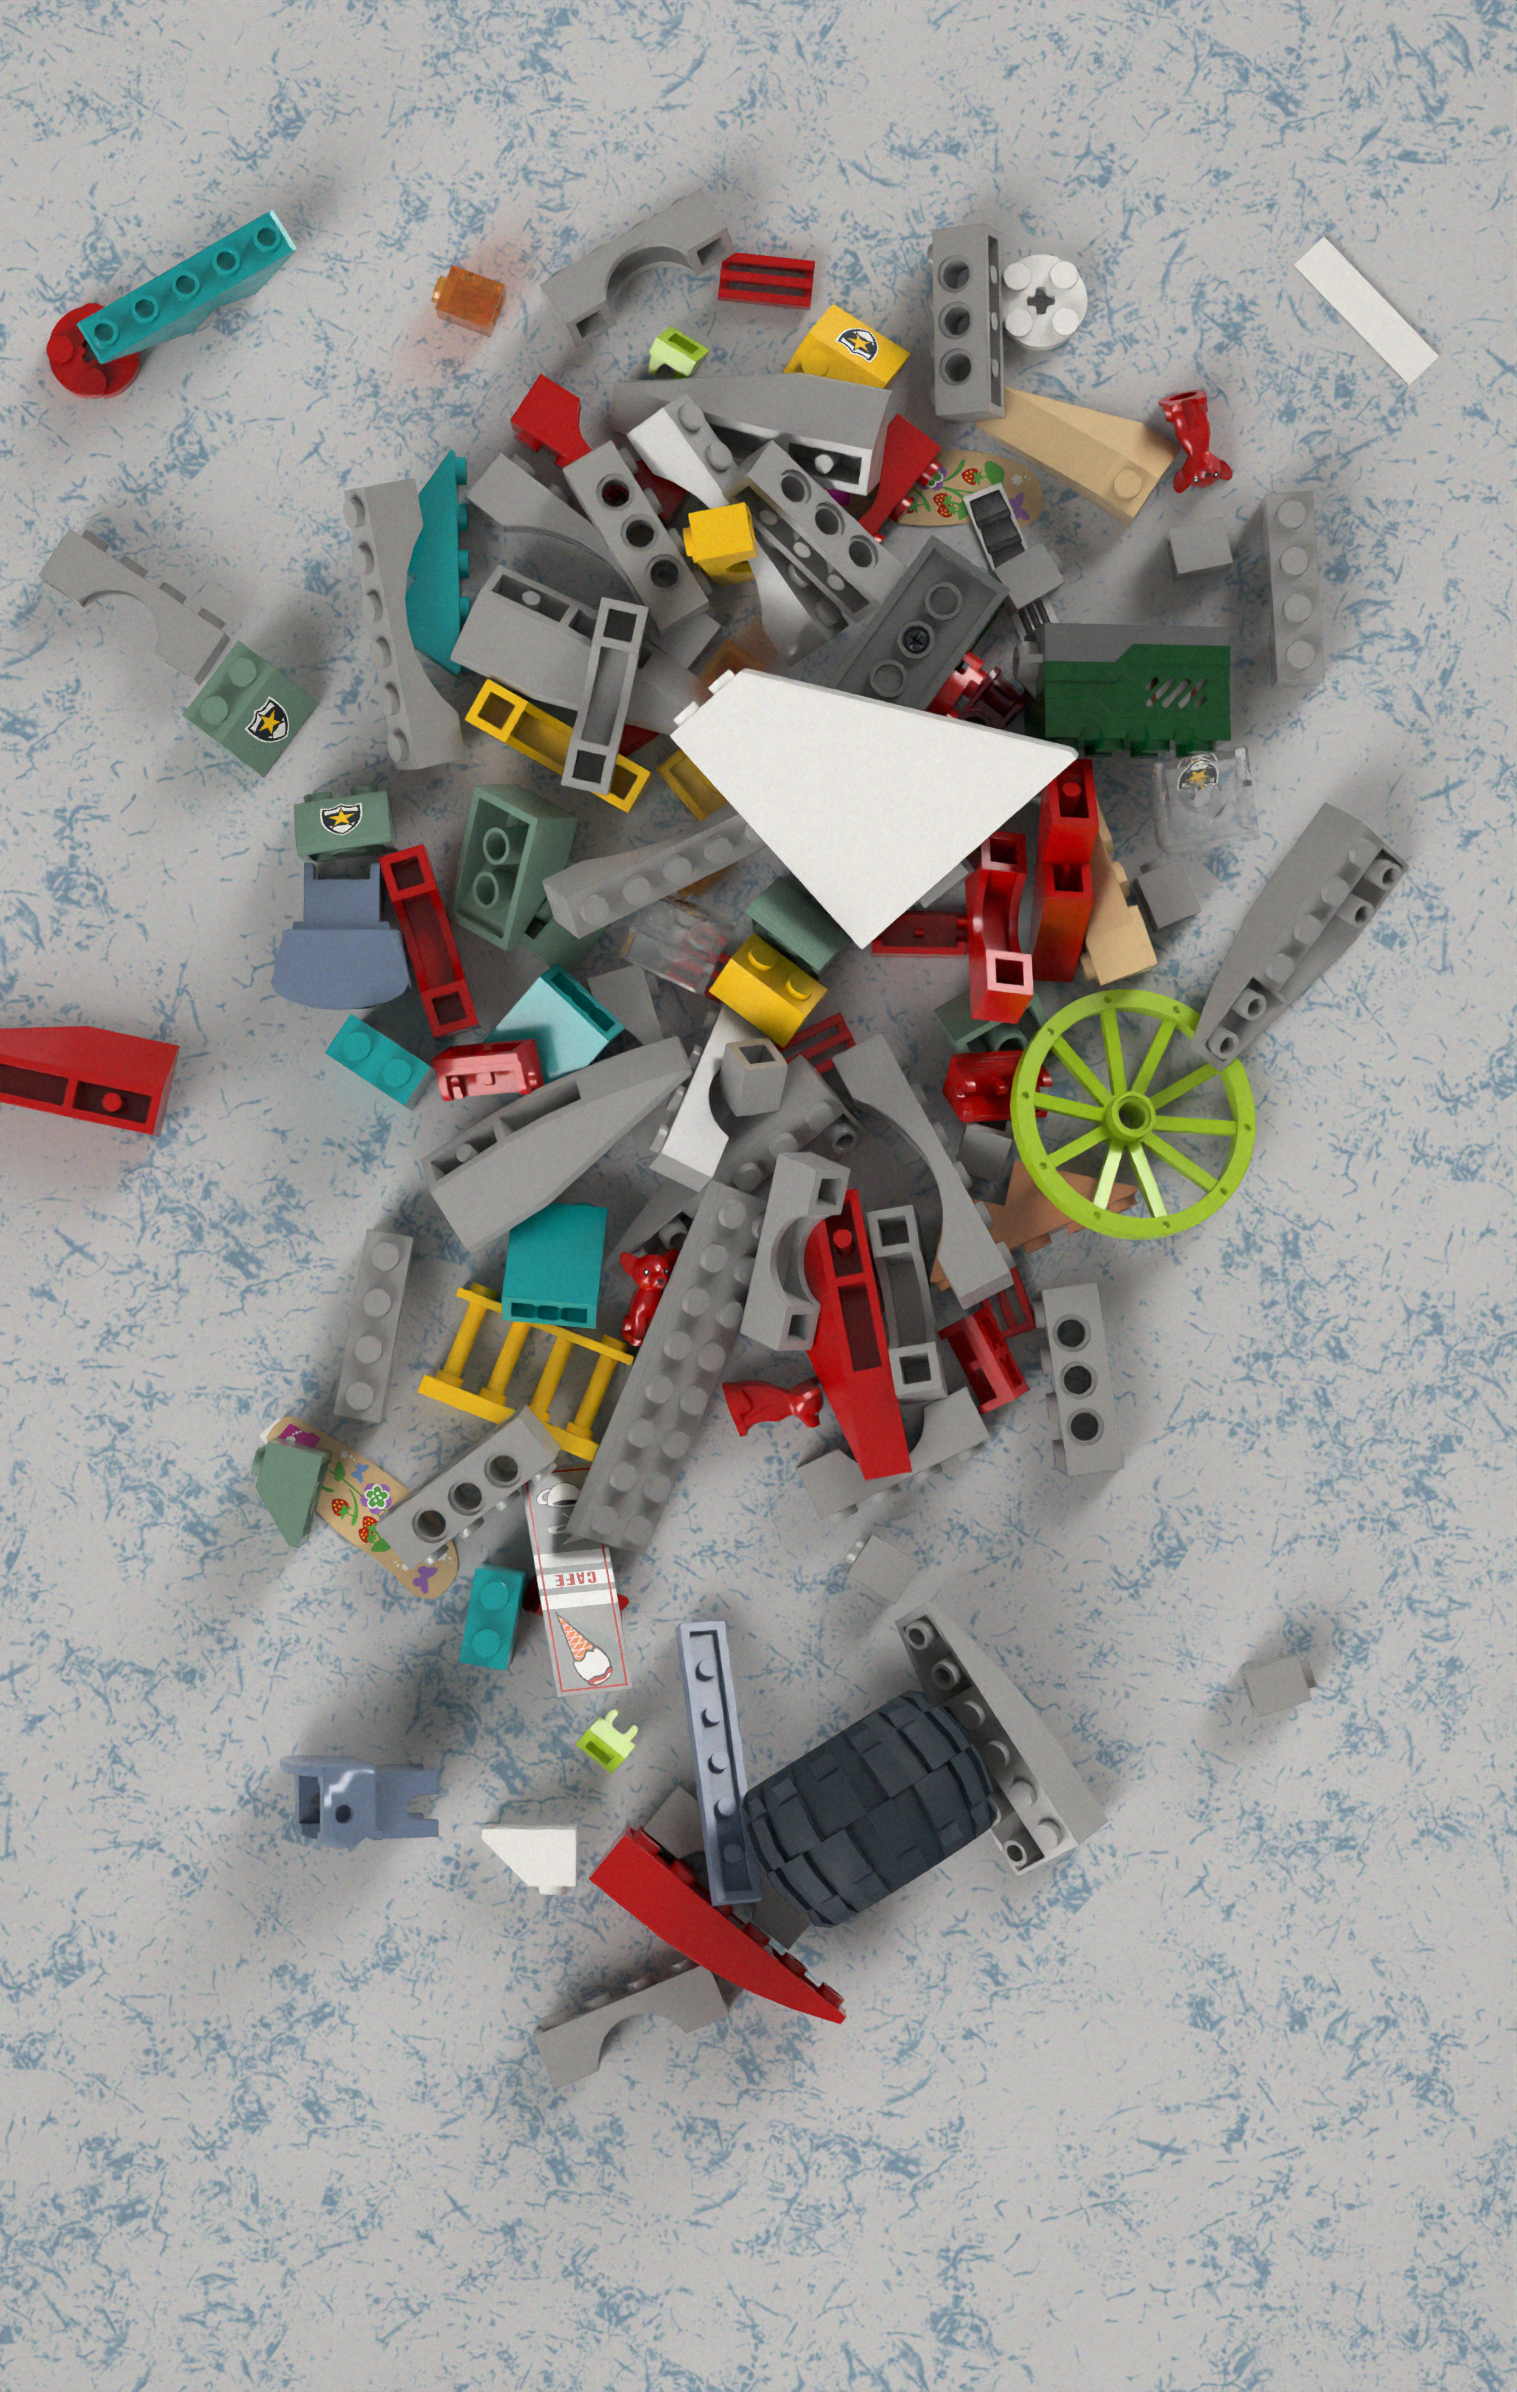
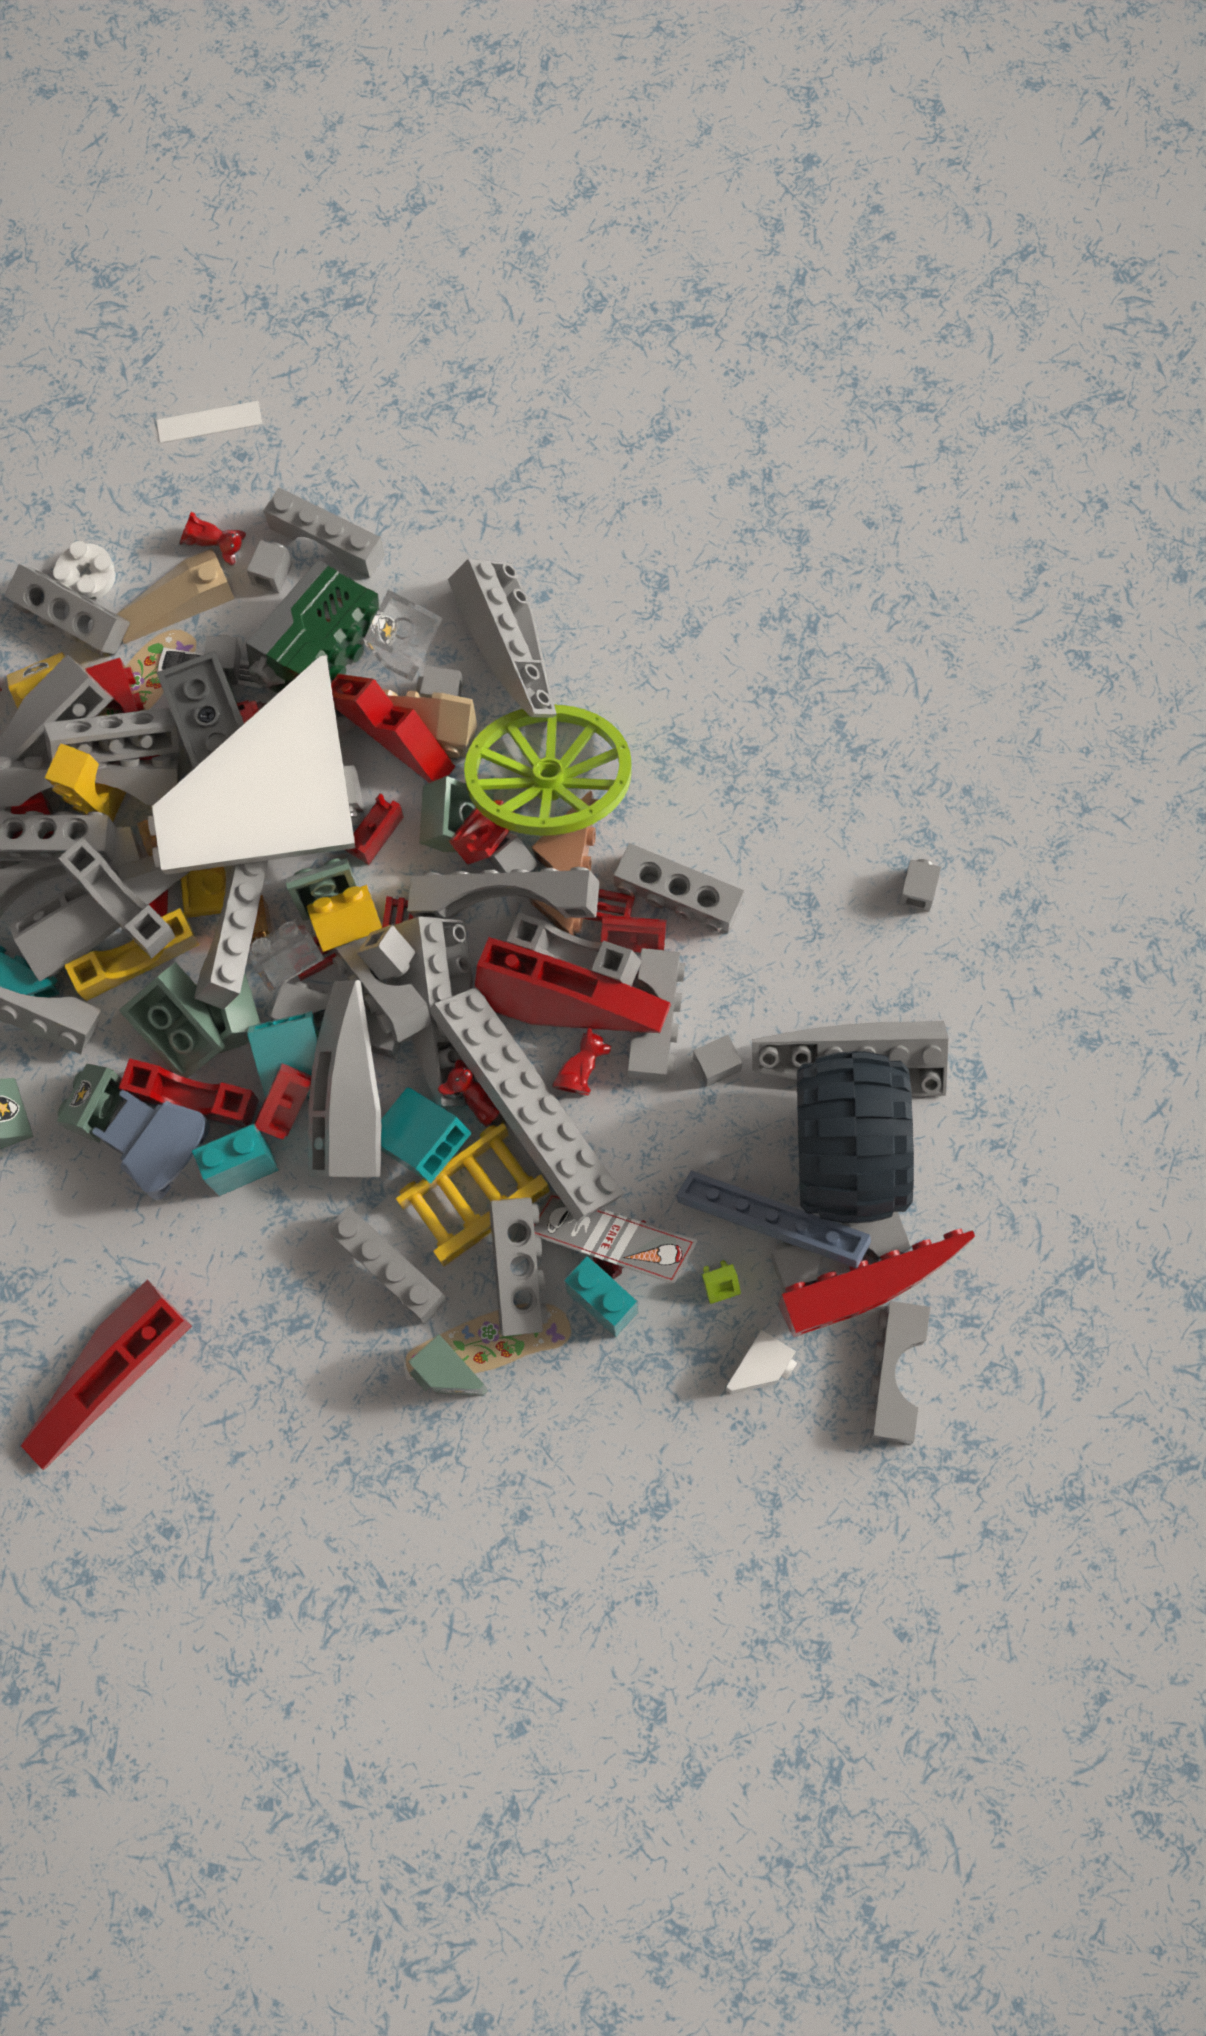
camera: 55 degrees left, 15 degrees down
sand blue piece [280,1755,439,1849] -> none
light grey arch [740,1152,851,1351] -> none
red arch [965,831,1034,1024] -> none

